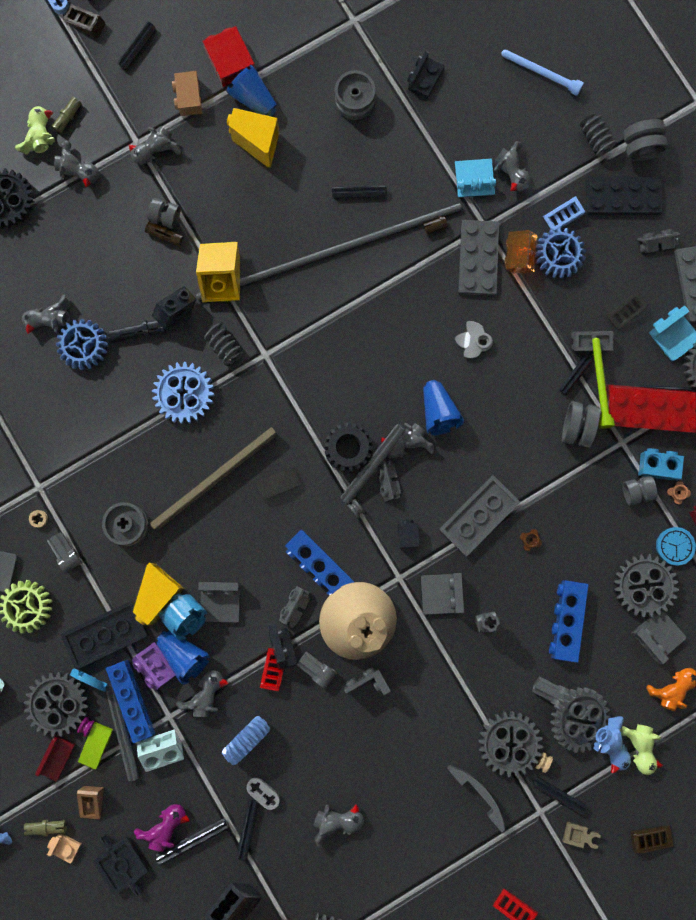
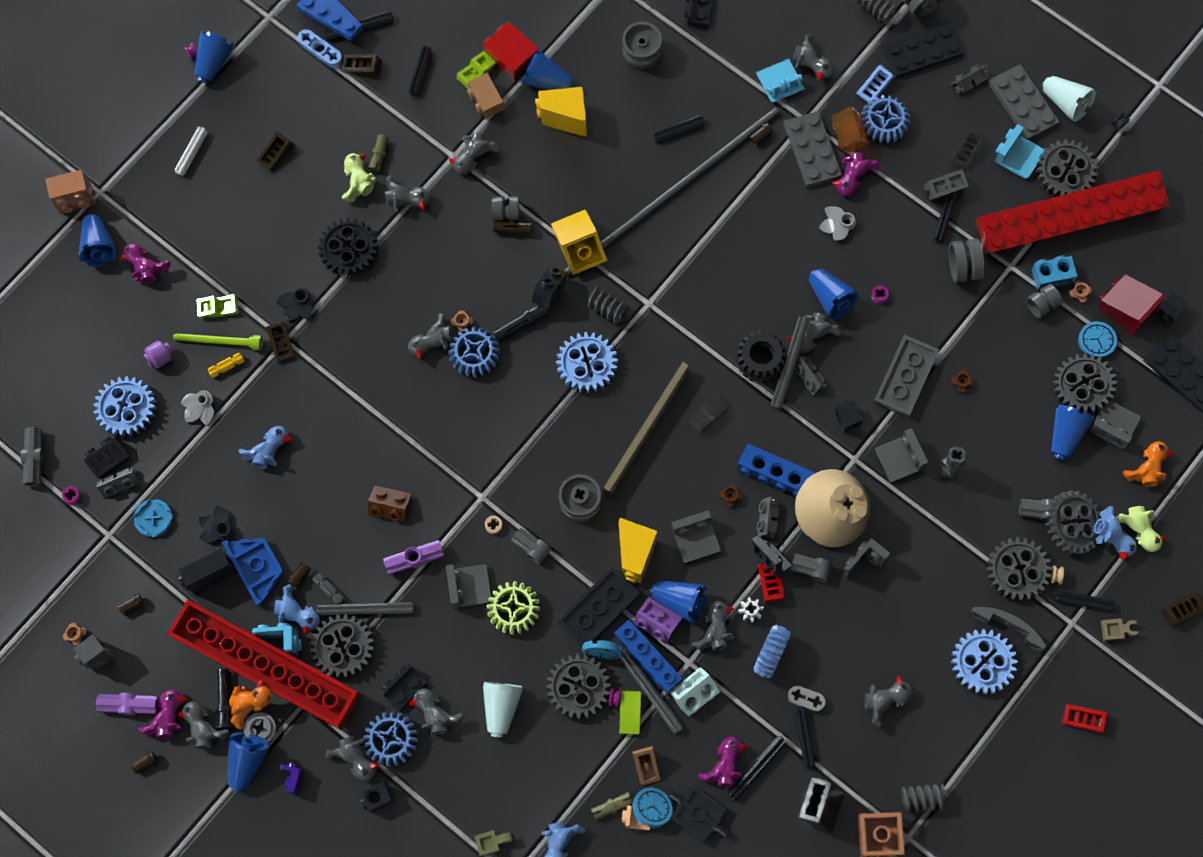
camera: 15 degrees left, 10 degrees down
dark red panel [35,736,76,781] -> none
dark azure brick [159,593,207,640] -> none
dark grey bush [347,499,365,518] -> none
blue brick [549,580,588,663] -> none
lime piece [592,338,615,429] -> none
none -> nougat plate [451,310,473,332]
none -> lime slope [457,51,496,89]
none -> dark azure tile [632,787,673,828]
none -> reddish brown plate [719,484,742,507]
none -> white gear [738,597,763,623]
none -> magenta animal [832,153,882,196]
none -> magenta bush [872,285,889,304]
none -> light blue gear [951,629,1017,695]
none -> blue cone [1051,405,1094,460]

